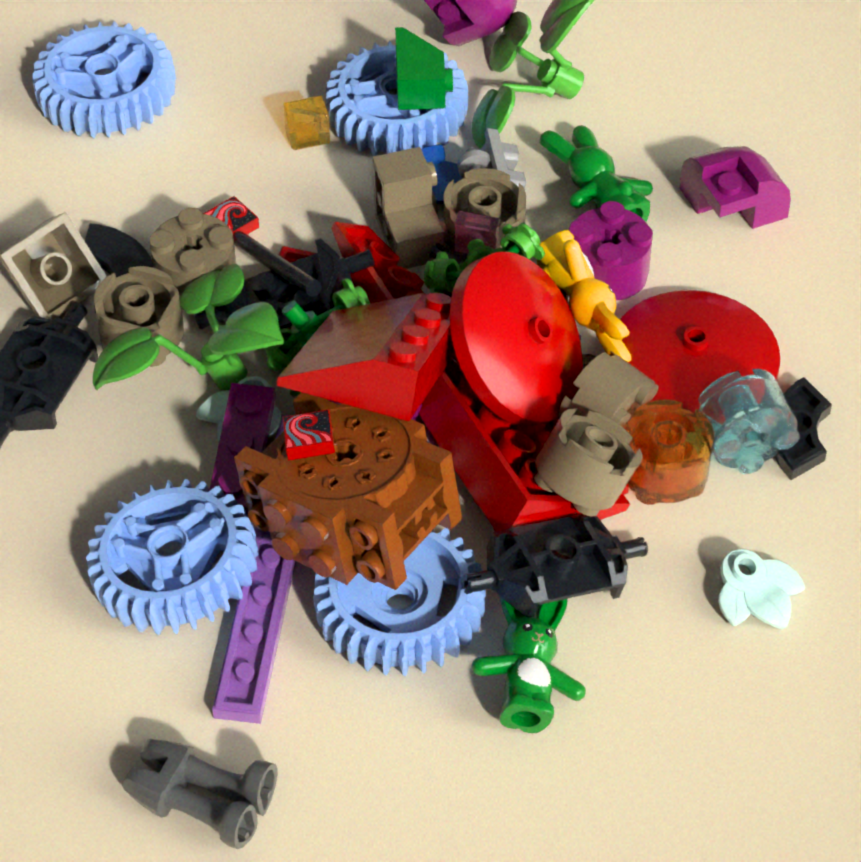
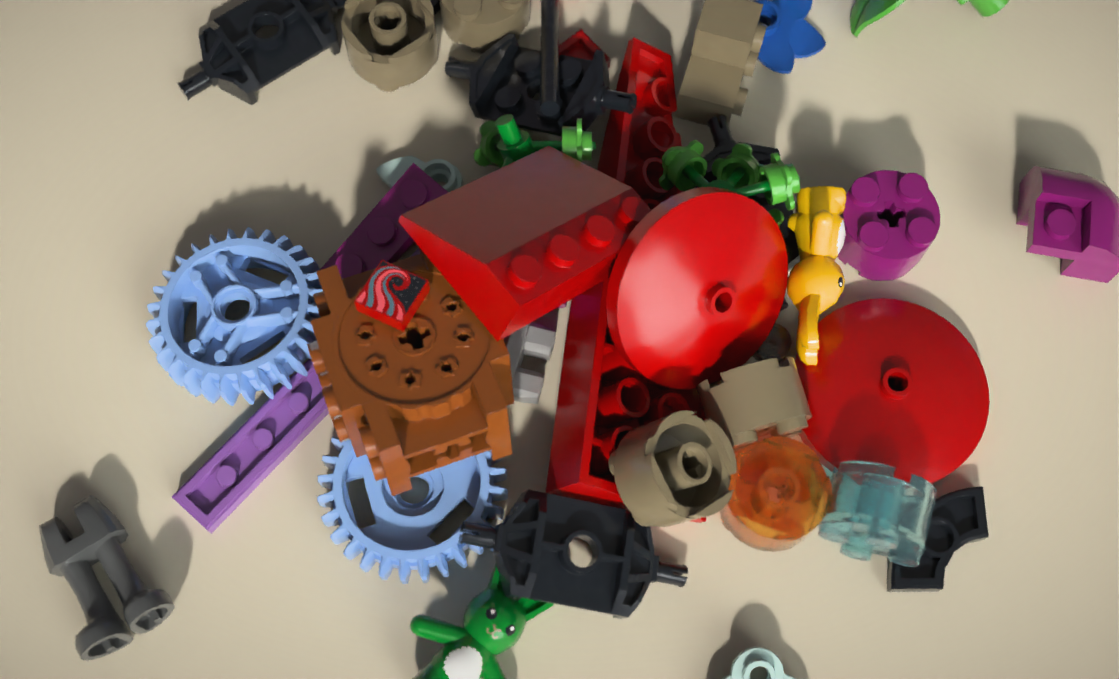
camera: 30 degrees right, 20 degrees up
bright green plant [93,264,284,390] -> none
dark tan brick [444,168,526,255] -> none
clear pink plate [455,211,500,254] -> none
light grey hips [457,128,526,188] -> none
green animal [539,125,653,222] -> none

